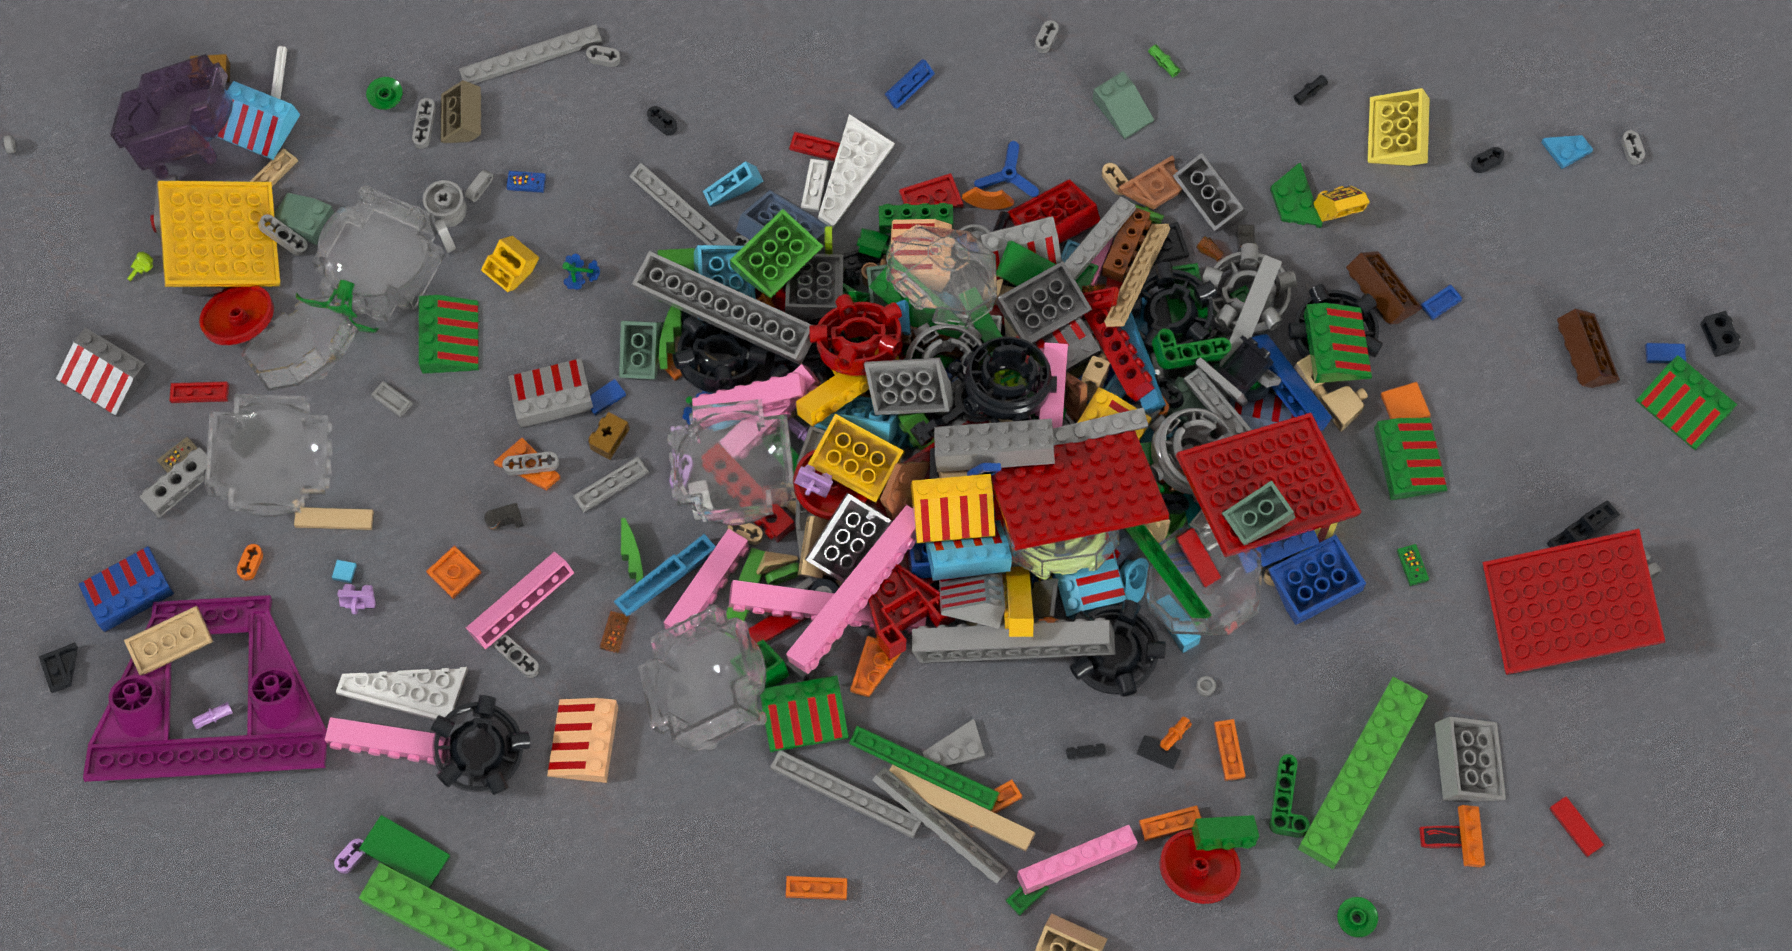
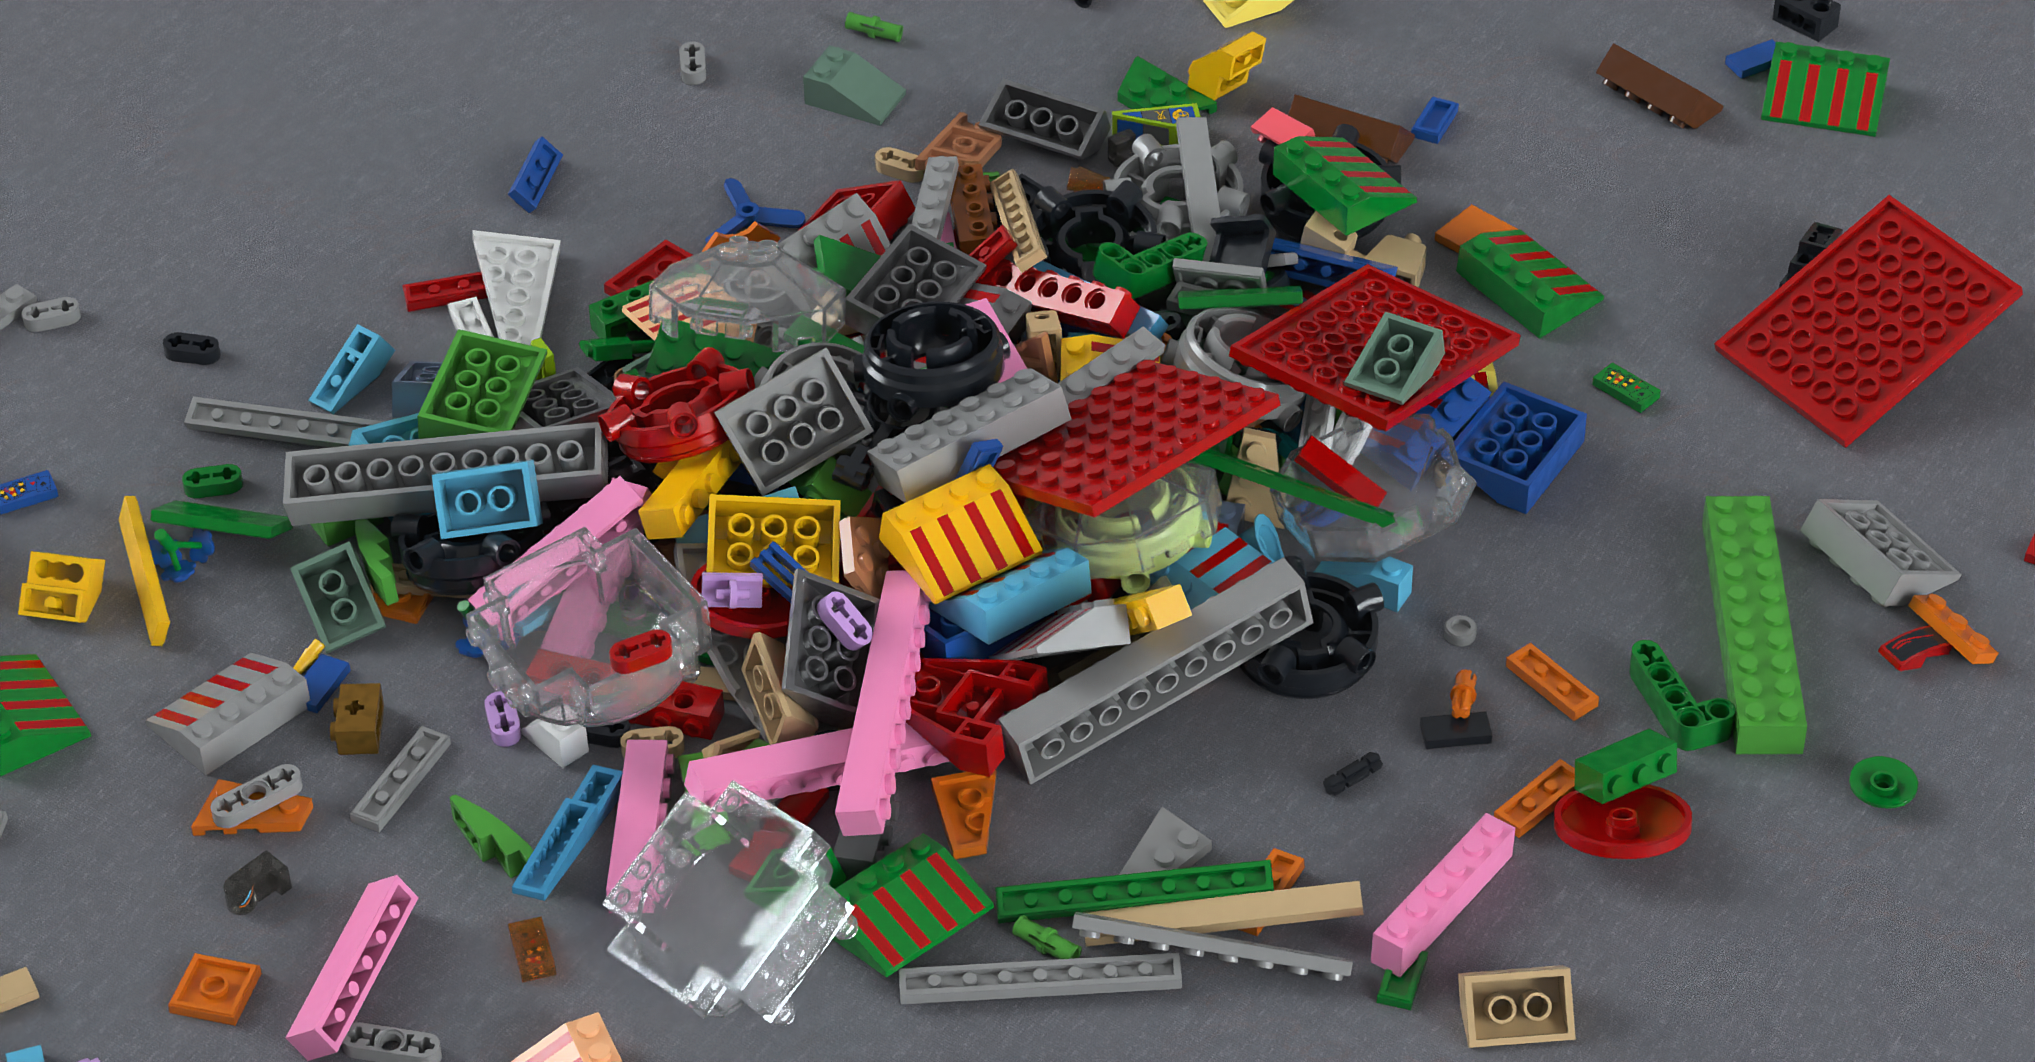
camera: 30 degrees left, 25 degrees down
none -> yellow tile [118,496,170,646]
none -> green tile [150,500,293,539]
none -> green beam [182,464,243,498]
none -> yellow helmet [293,639,325,674]
none -> medium azure brick [431,459,543,539]
none -> red beam [609,629,673,674]
none -> blue tile [750,541,808,603]
none -> lavender beam [817,591,873,651]
none -> bright green pin [1012,915,1082,959]
none -> slope [1112,103,1201,146]
none -> green tile [1178,286,1303,309]
none -> coral hinge [1250,107,1315,145]

